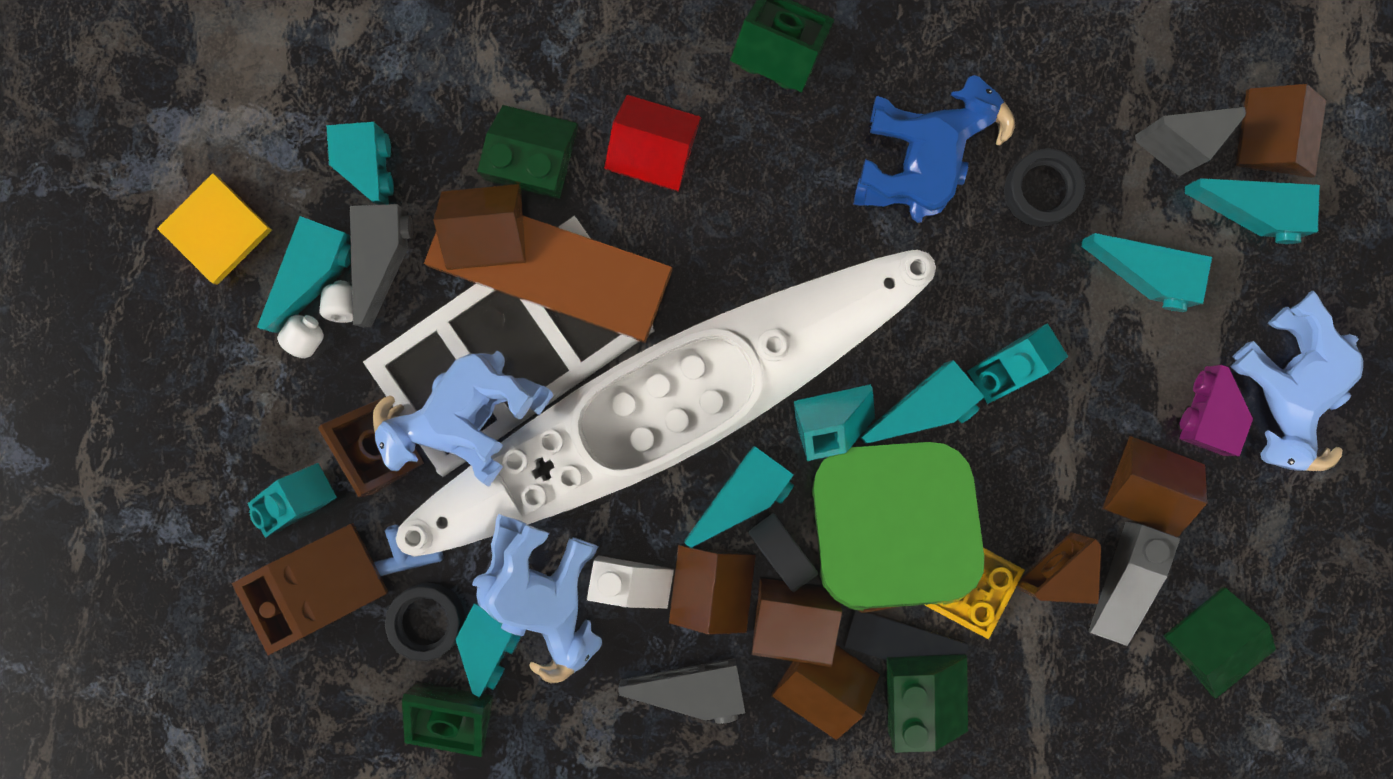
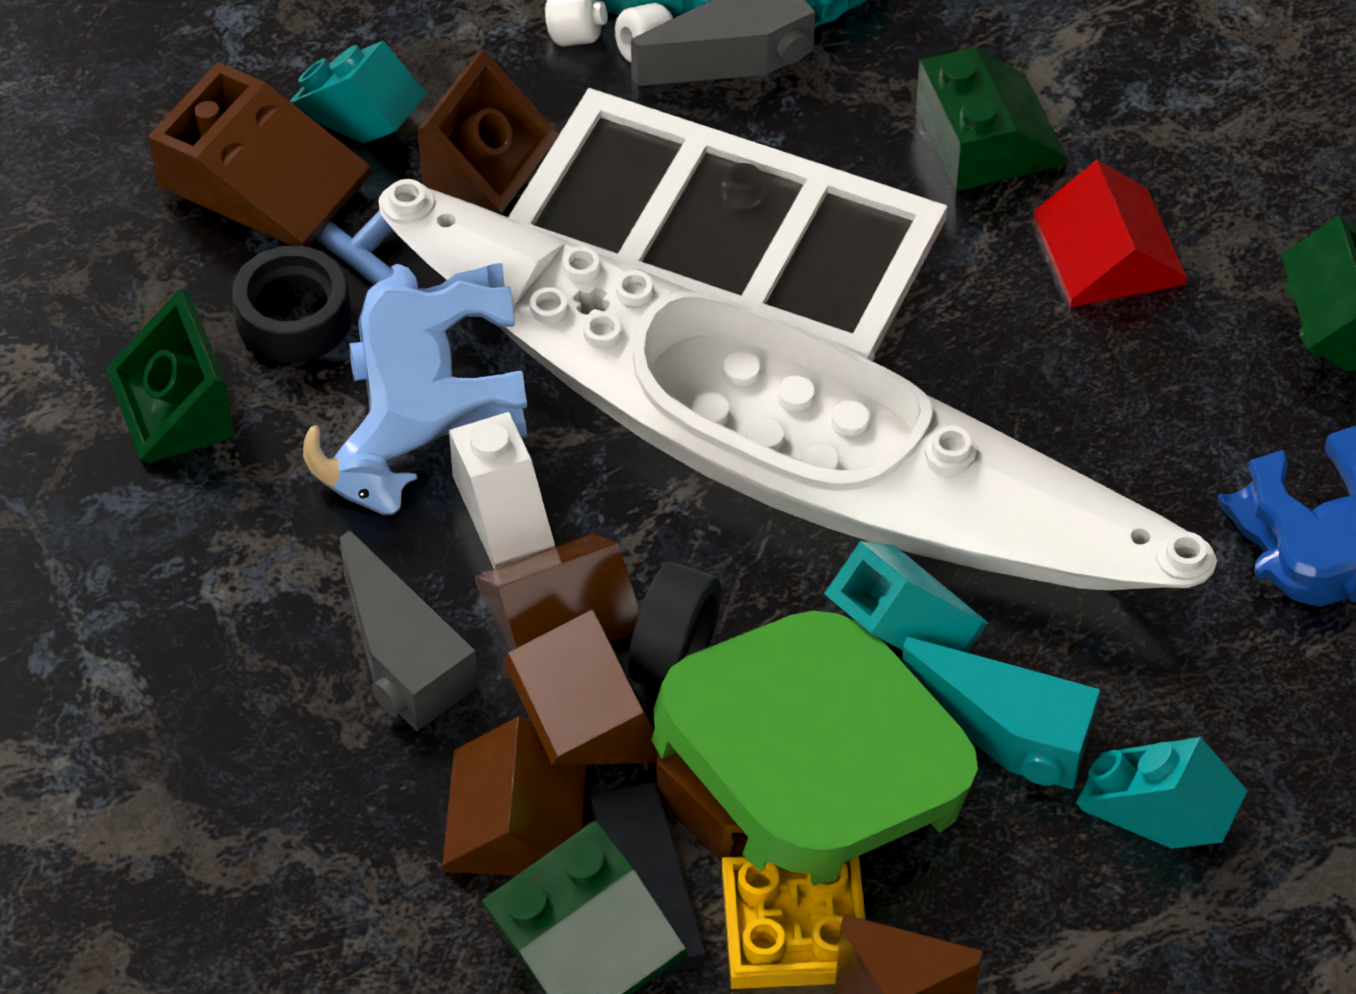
camera: 55 degrees right, 35 degrees down
light blue animal [373,351,553,487] -> none
dark orange tile [424,216,672,343] -> none
reddish brown slope [433,184,526,270] -> none
teal slope [455,602,522,697] -> none
teal slope [684,446,794,548] -> none

